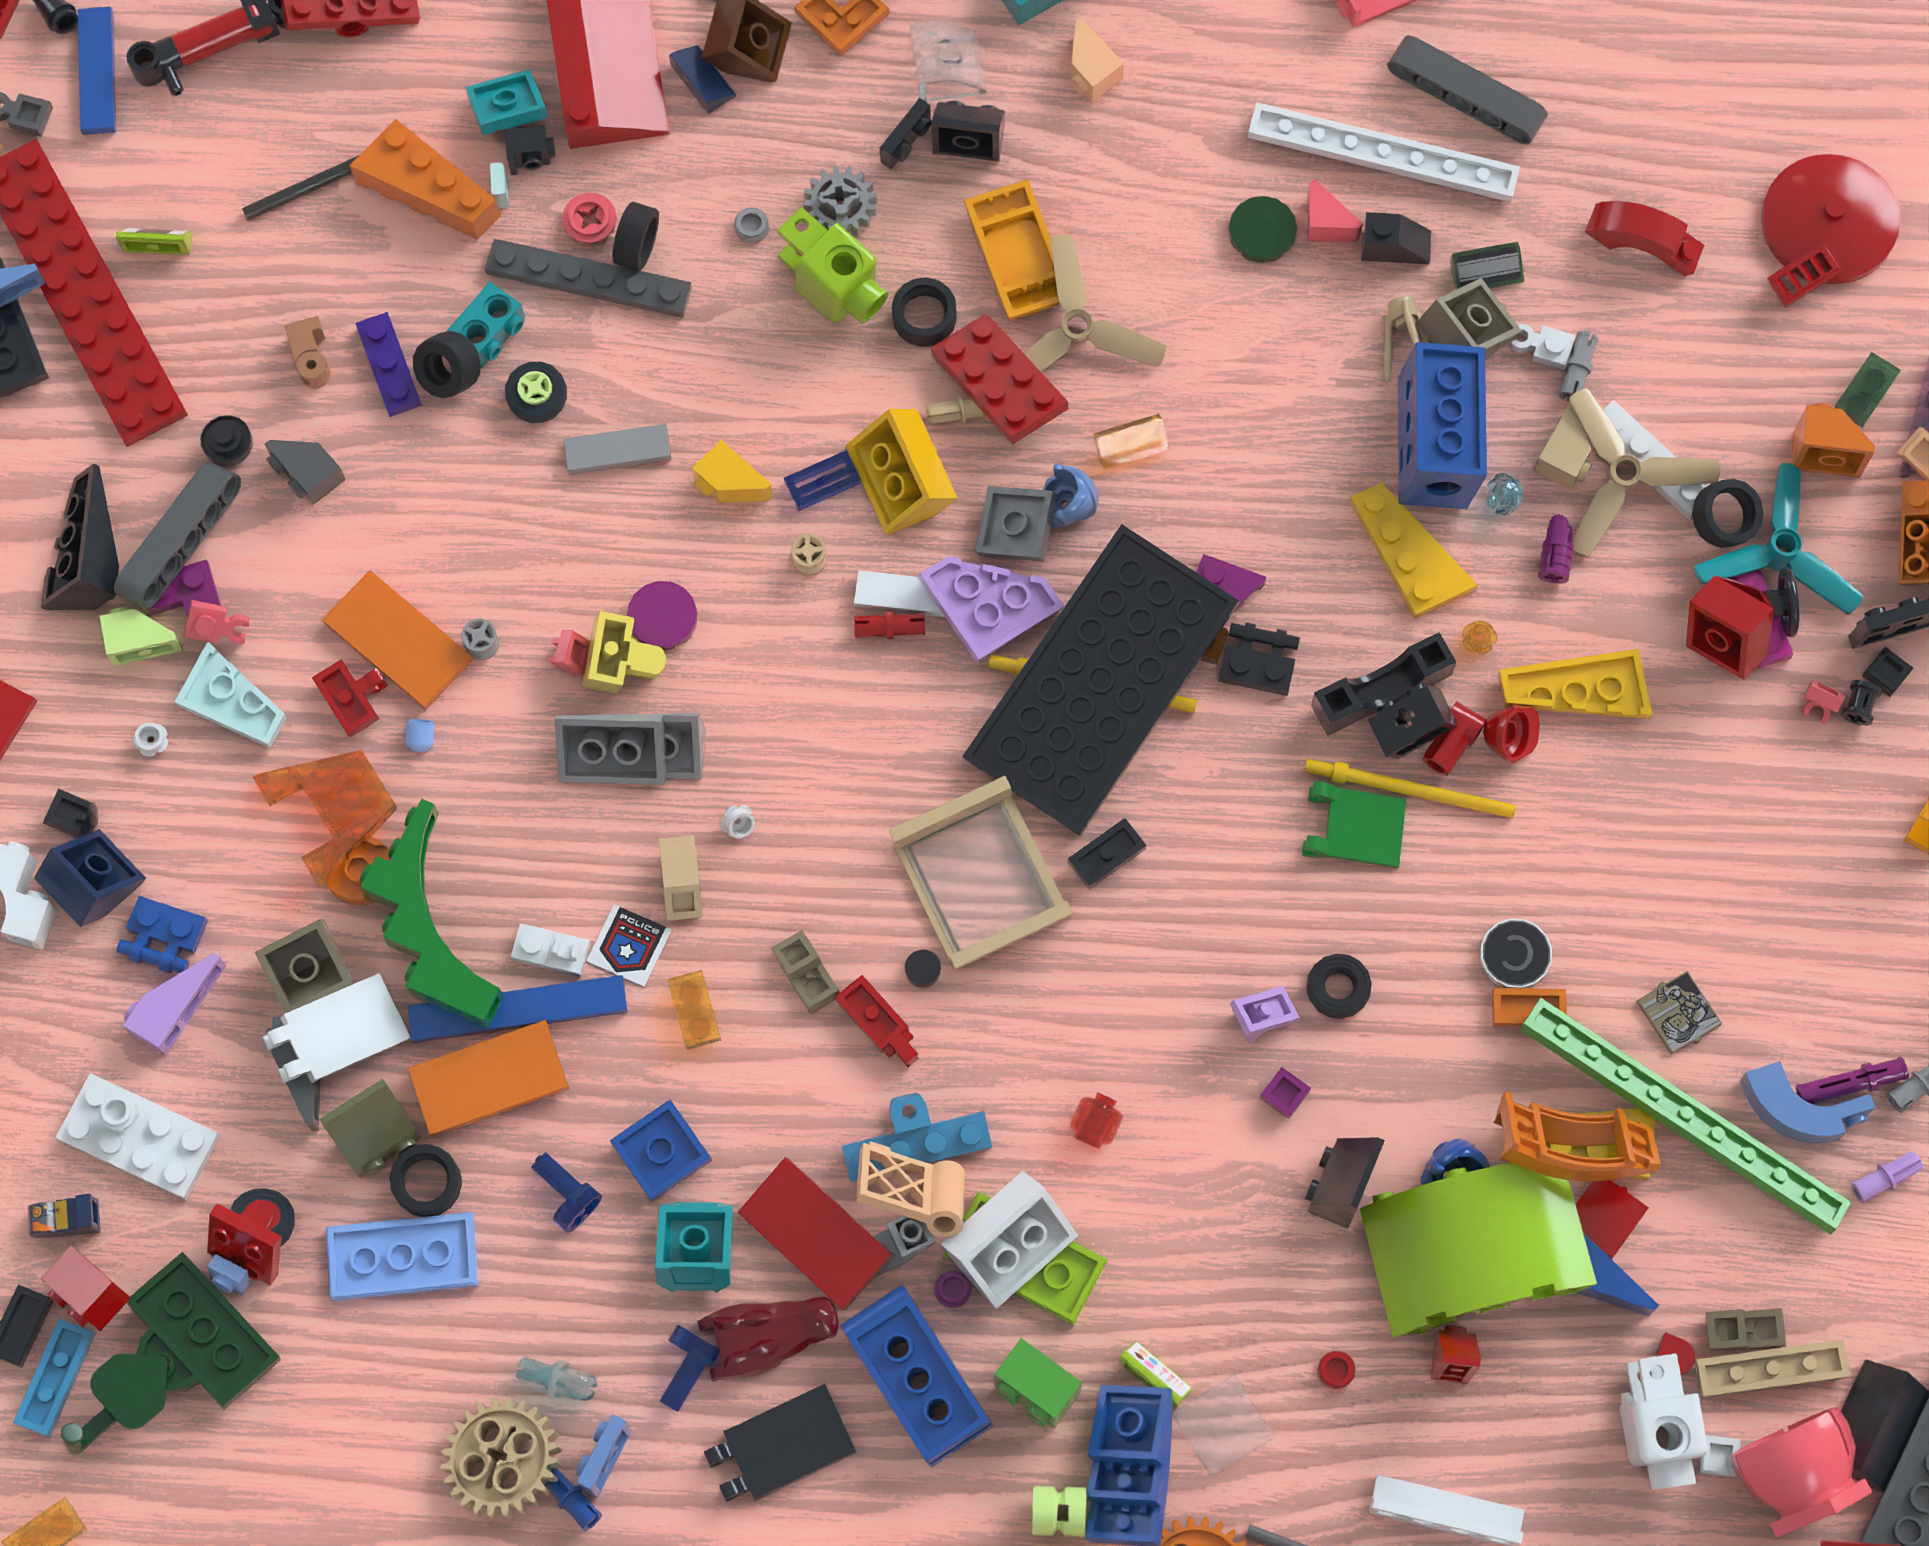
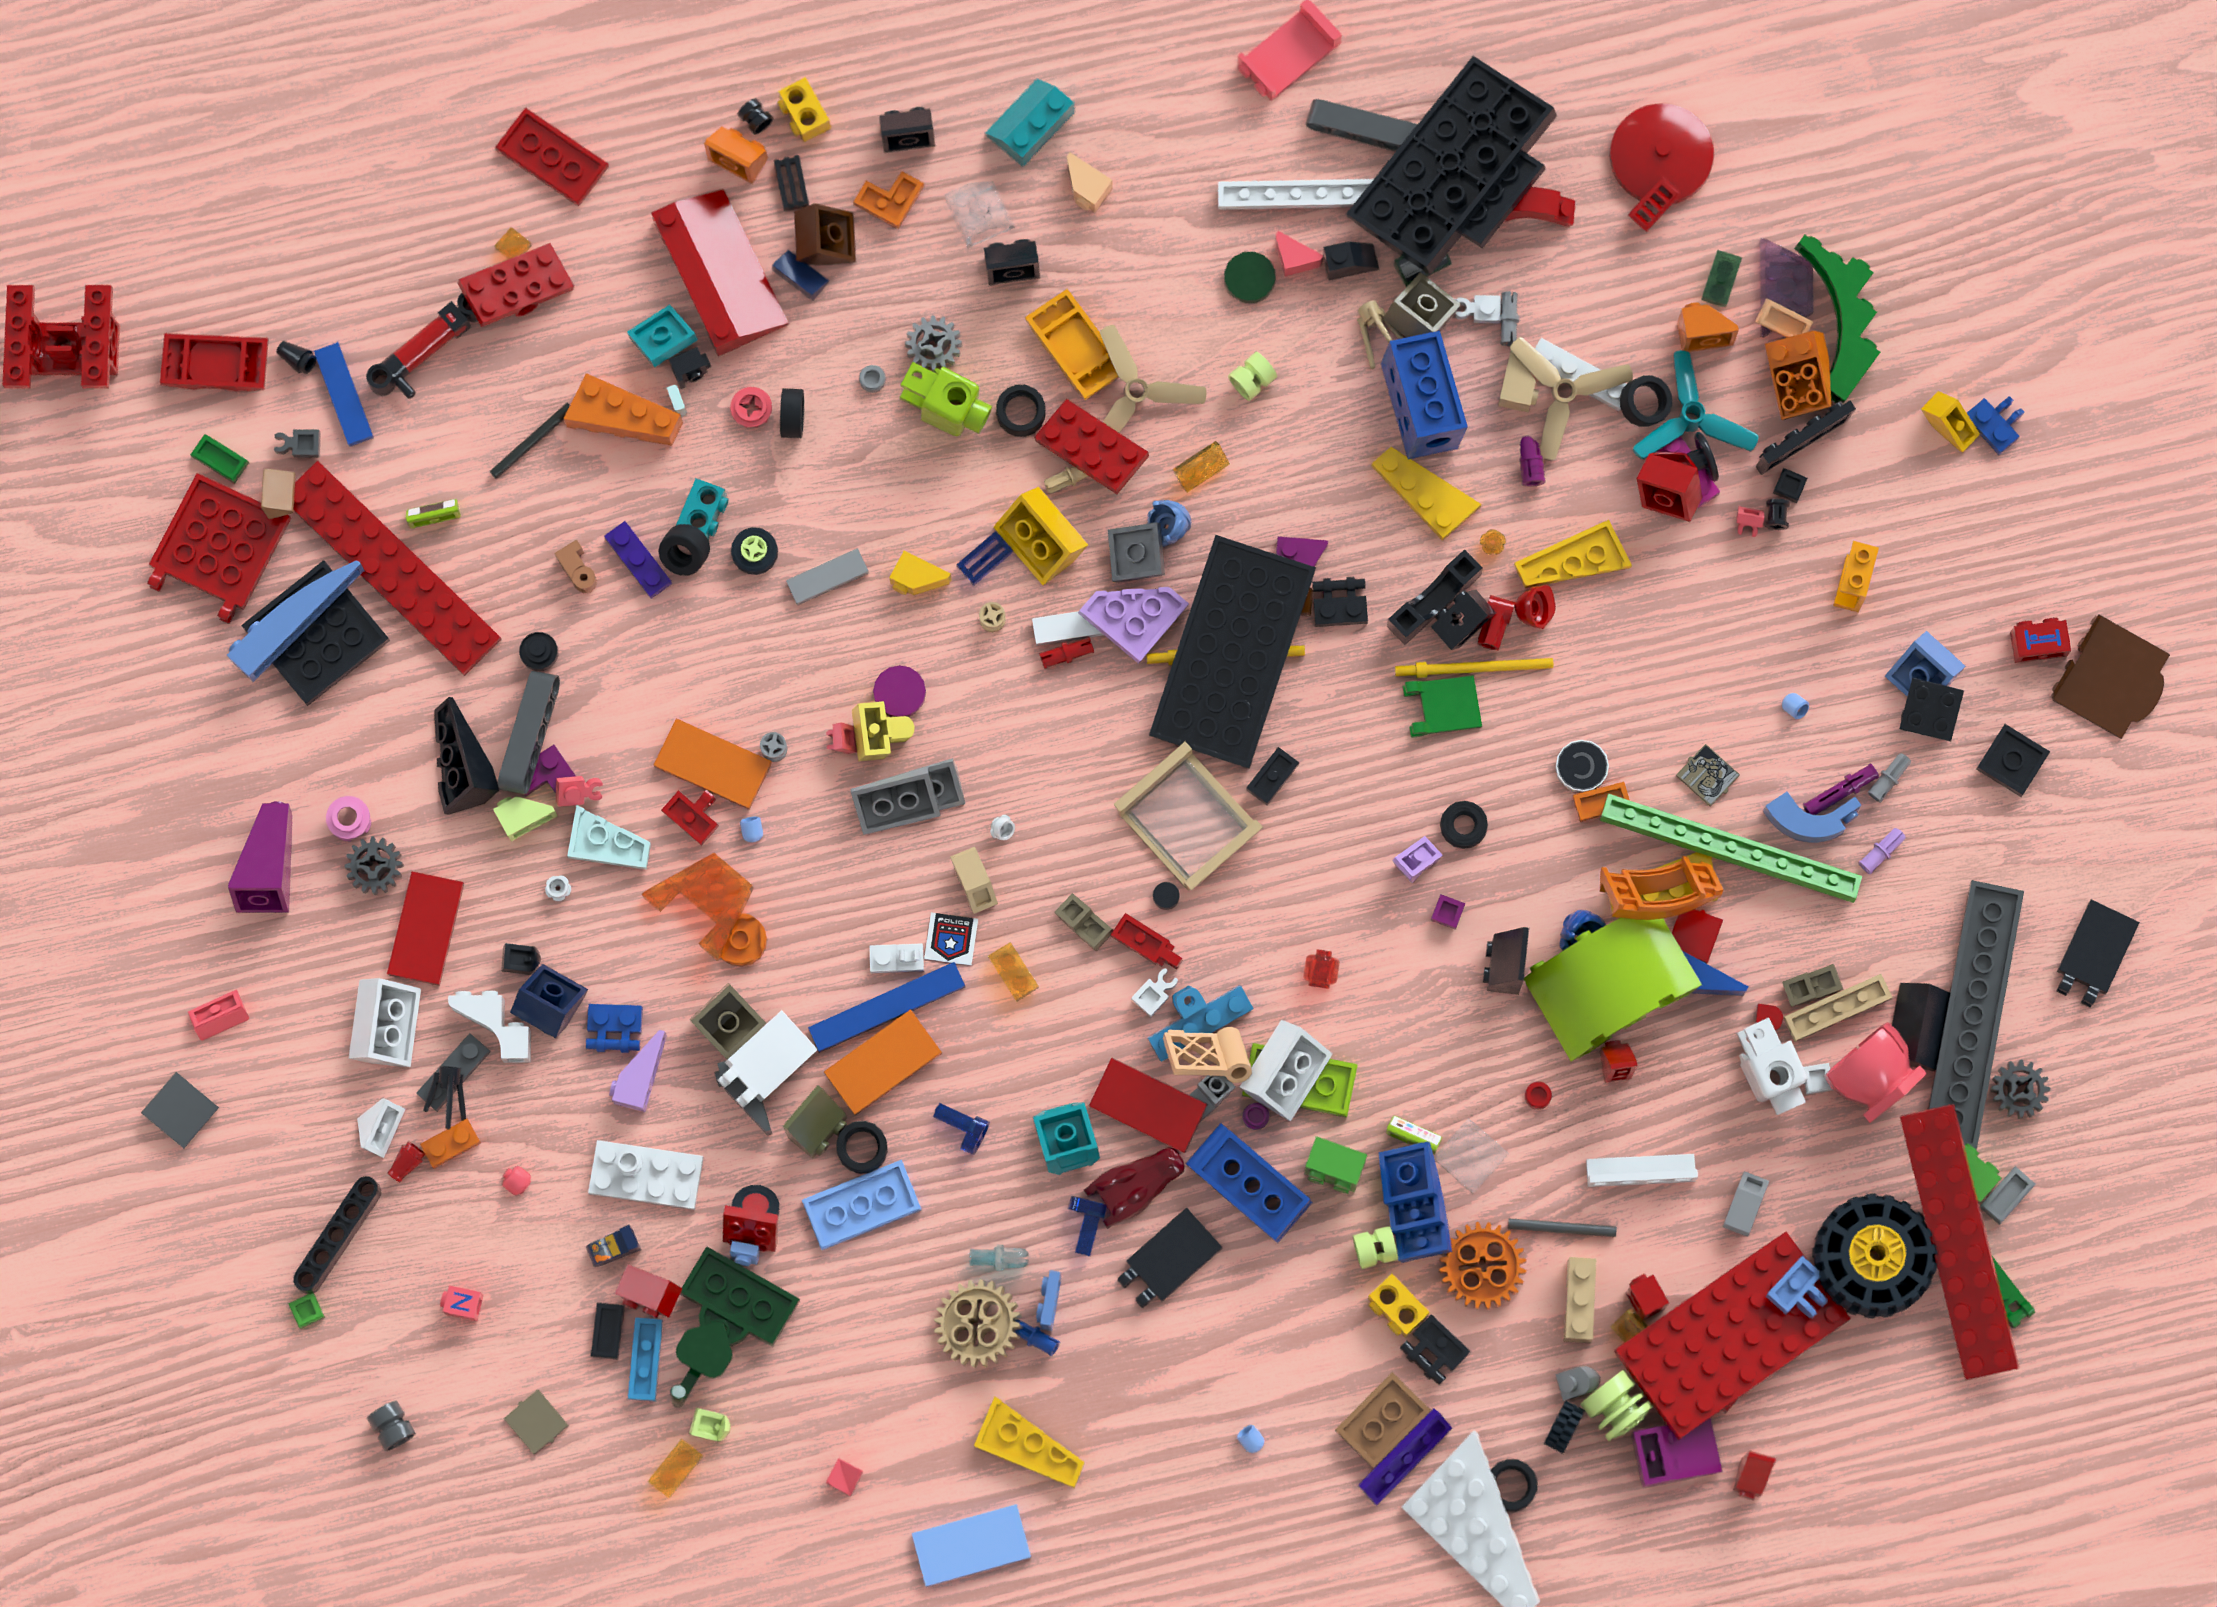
camera: 15 degrees left, 5 degrees up
dark grey slope [265,440,346,505] -> none
green arch [359,798,504,1029] -> none
dark grey plate [485,239,692,318] -> none
blue plate [610,1099,712,1202] -> none
black plate [880,98,932,170] -> none
clear light blue plate [1487,473,1523,516] -> none
none -> yellowish green plate [689,1407,731,1442]
none -> white plate [1131,968,1178,1017]
none -> yellowish green wheel [1228,352,1278,401]
none -> black slope [1346,56,1557,275]
none -> light blue piece [1782,693,1809,719]

